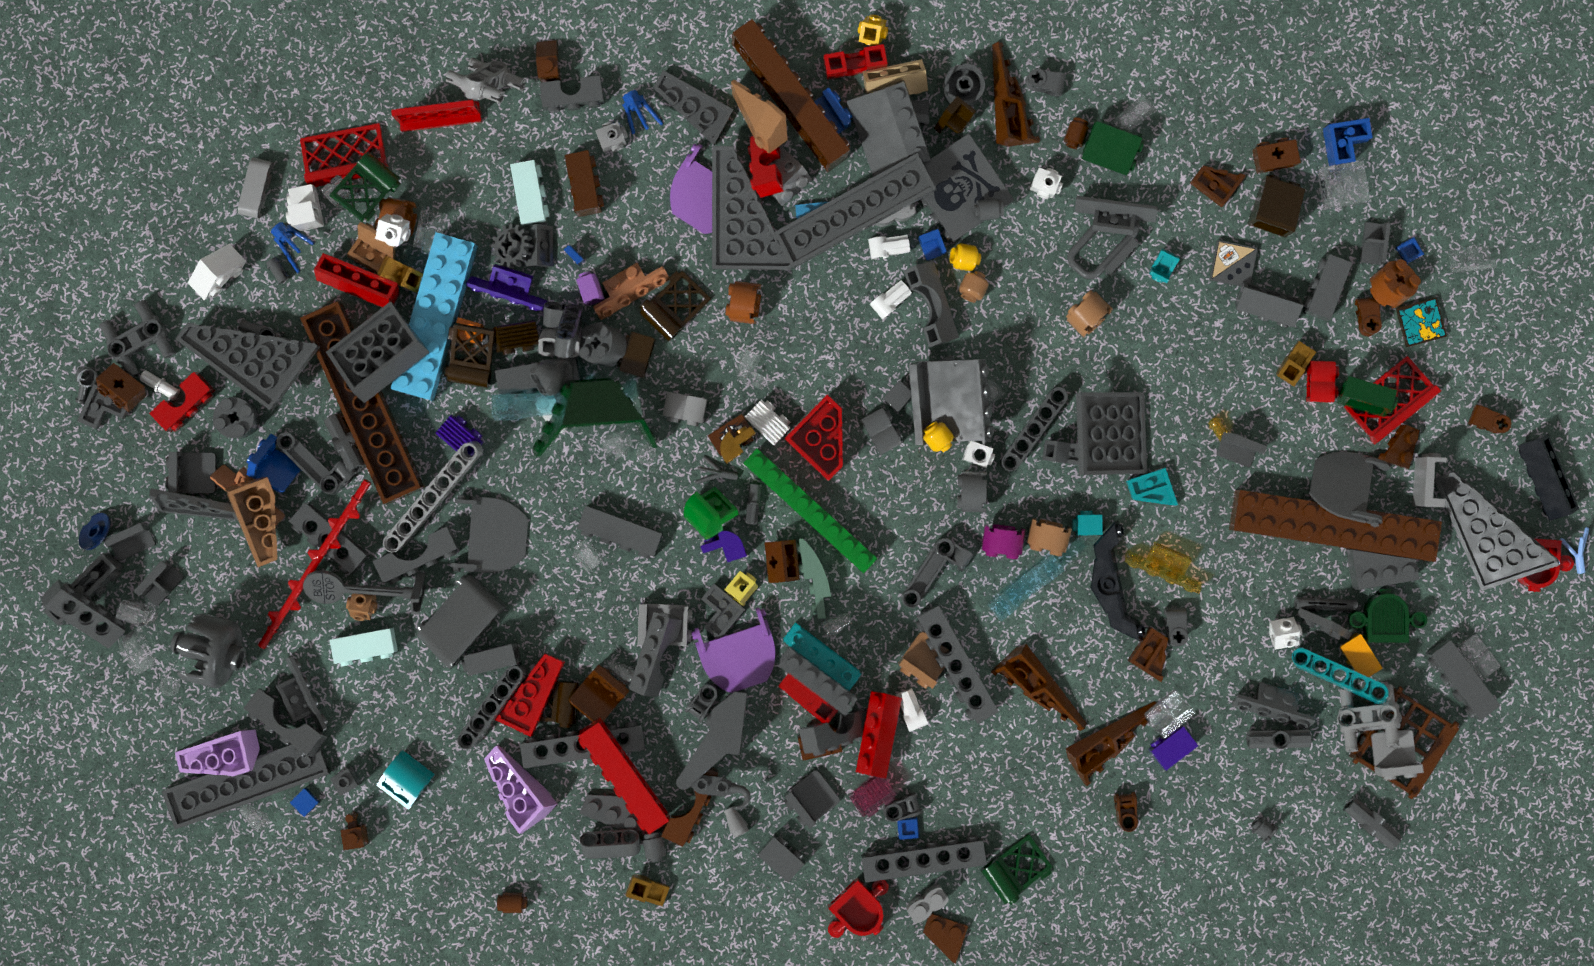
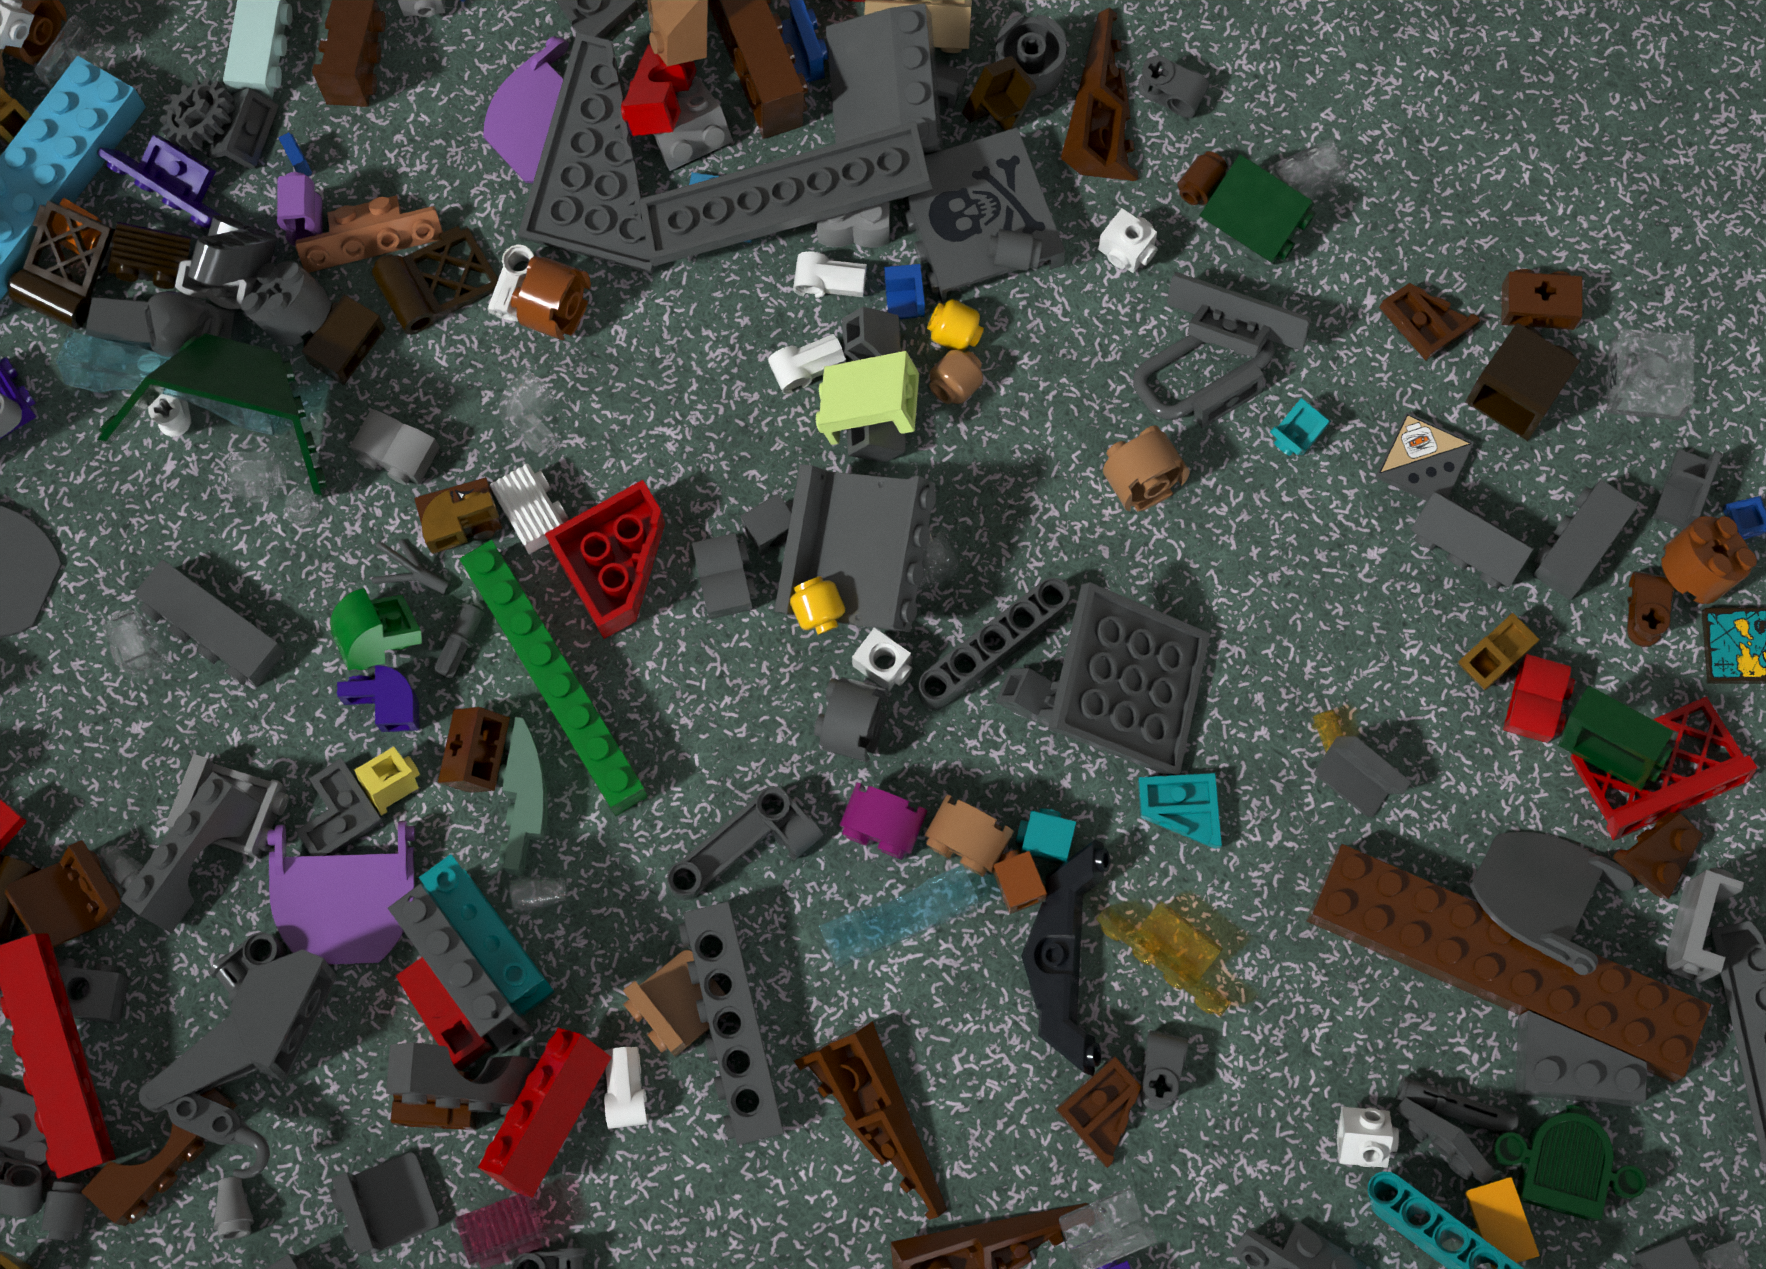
camera: 20 degrees right, 15 degrees down
blue brick [1323,118,1373,169] -> none
none -> white piece [488,245,534,322]
none -> yellowish green panel [816,351,919,445]
none -> dark orange brick [993,850,1047,914]

